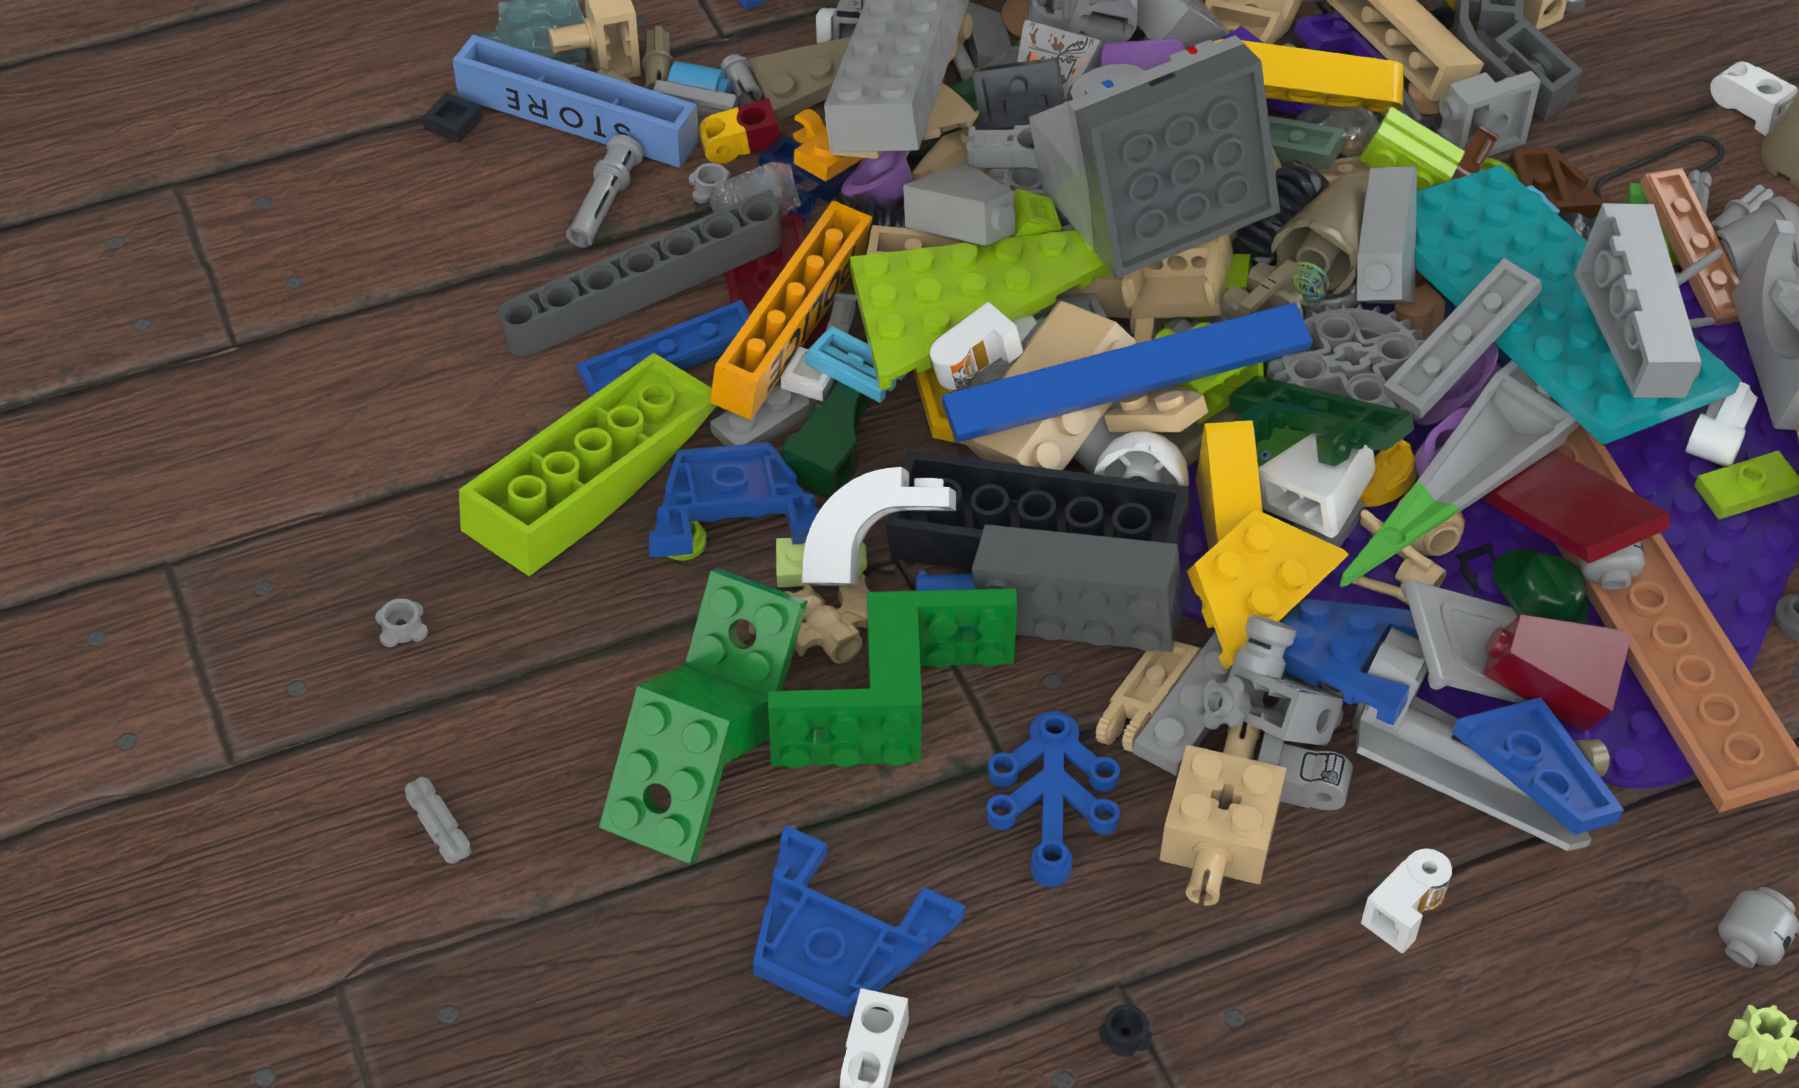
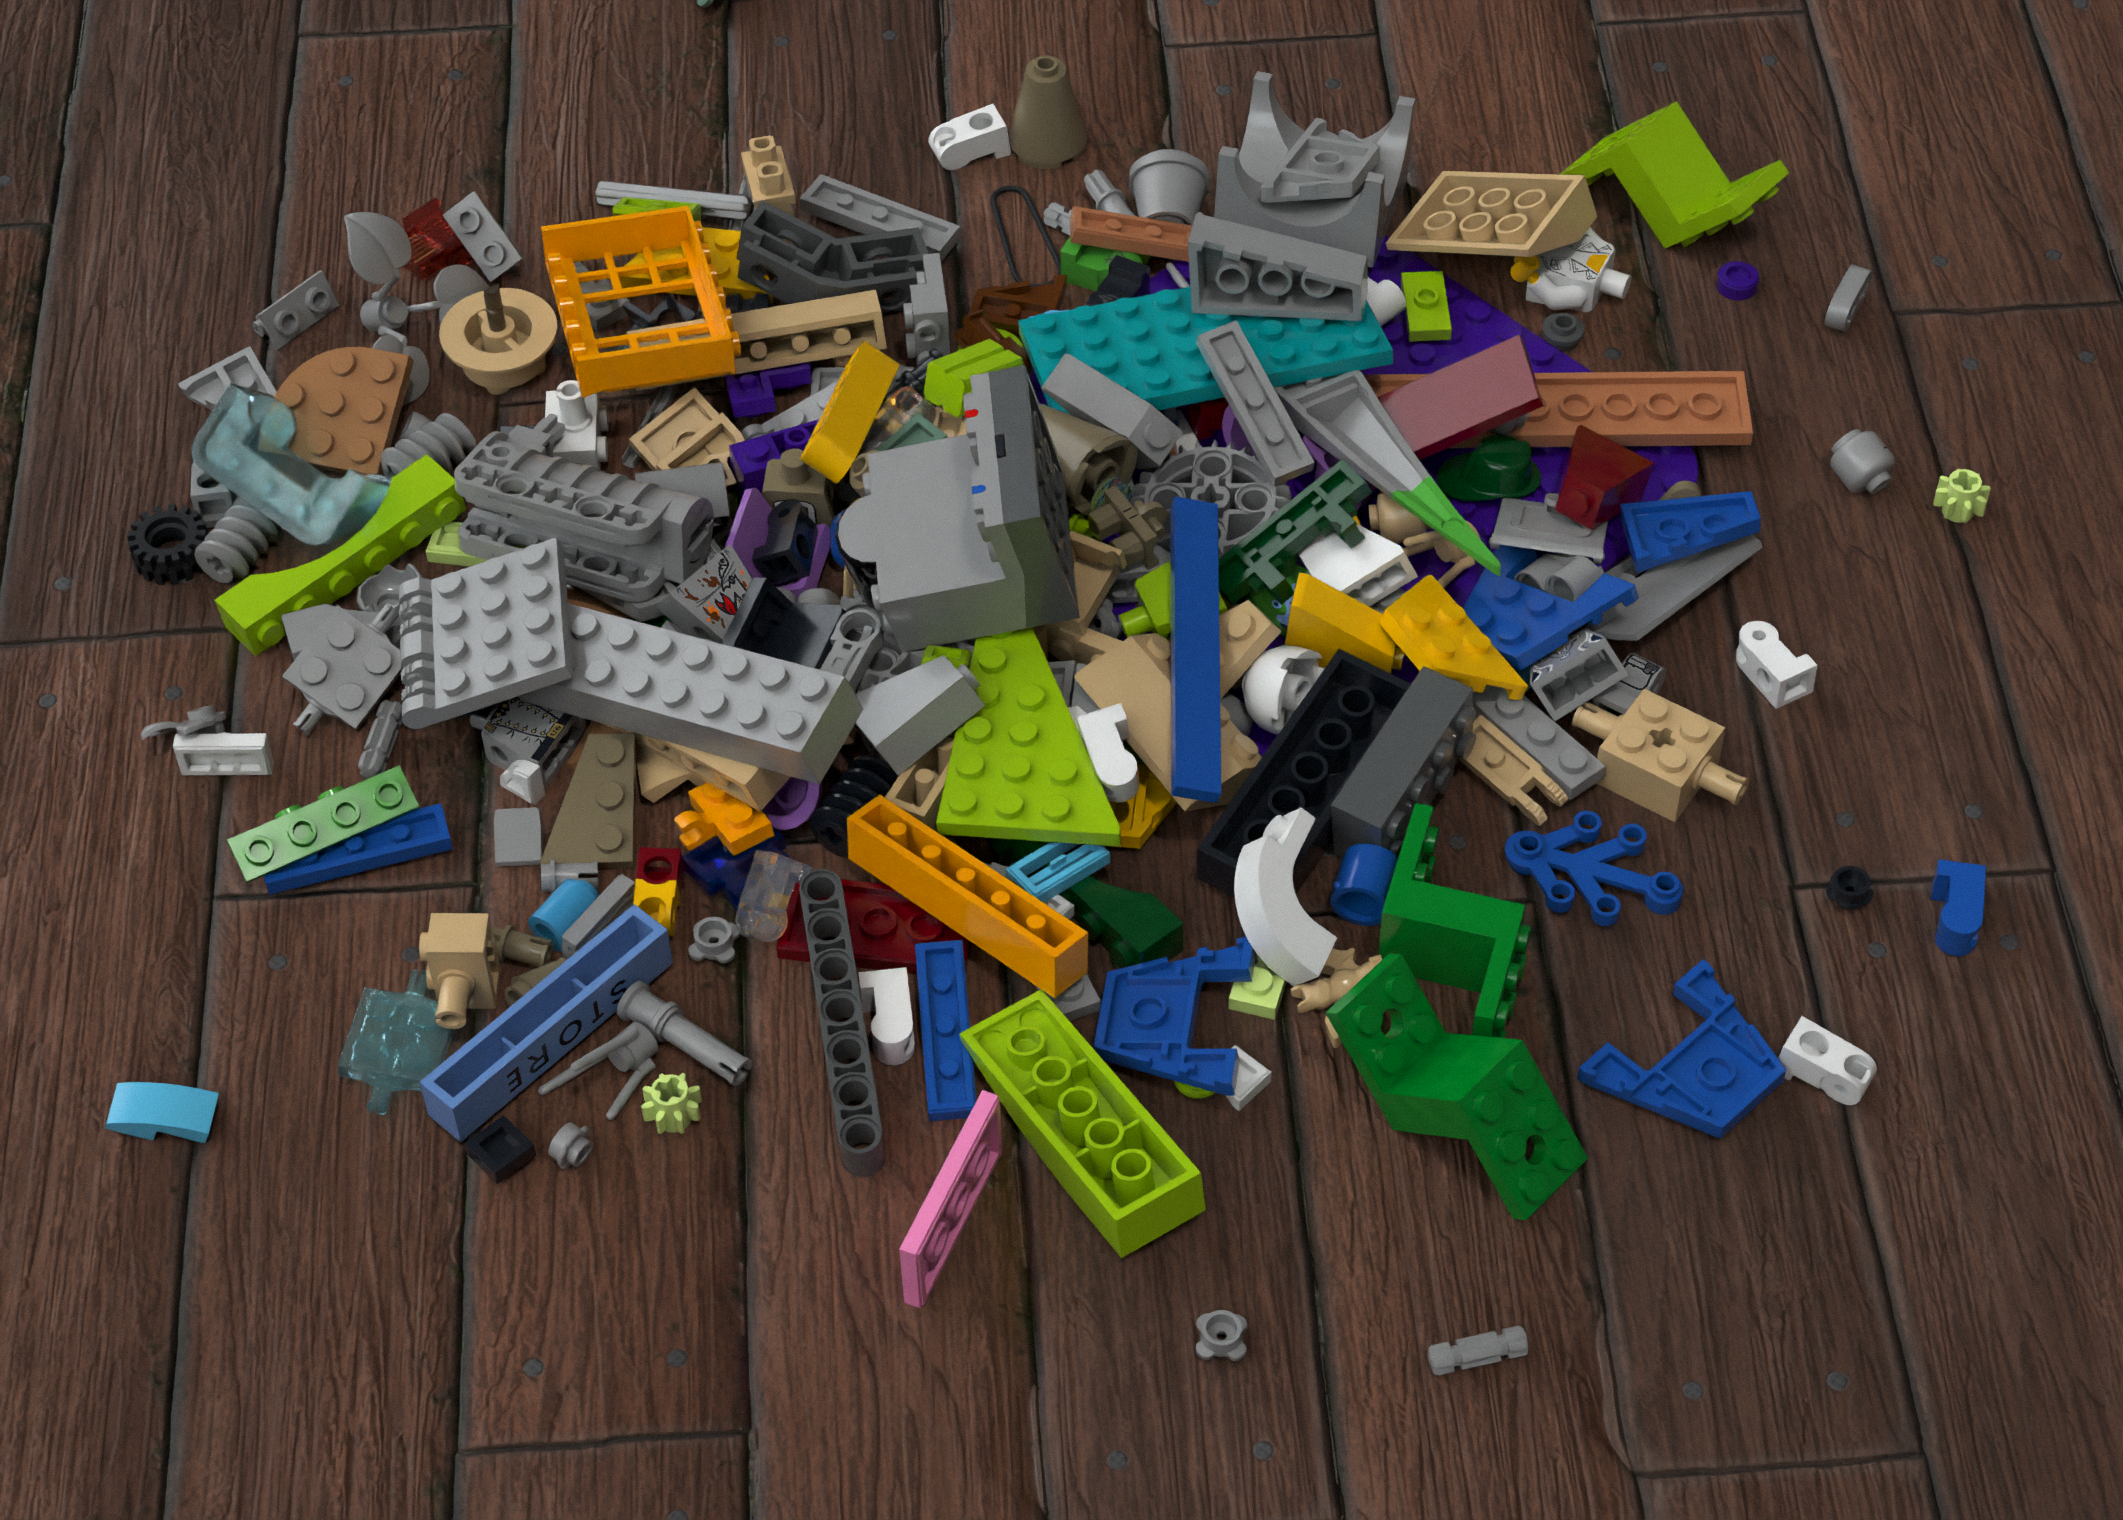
camera: 70 degrees left, 0 degrees up
light grey plate [1203,677,1251,729] -> none
light grey wheel [1233,614,1297,678] -> none
none -> light grey slope [494,807,544,867]
none -> light grey plant [538,1022,658,1120]
none -> light grey plate [548,1122,593,1169]
none -> yellowish green gear [641,1073,702,1134]
none -> light grey plate [800,174,961,262]
none -> white leg [858,967,915,1066]
none -> bright pink tile [899,1090,1002,1308]
none -> white tile [1226,1045,1271,1111]

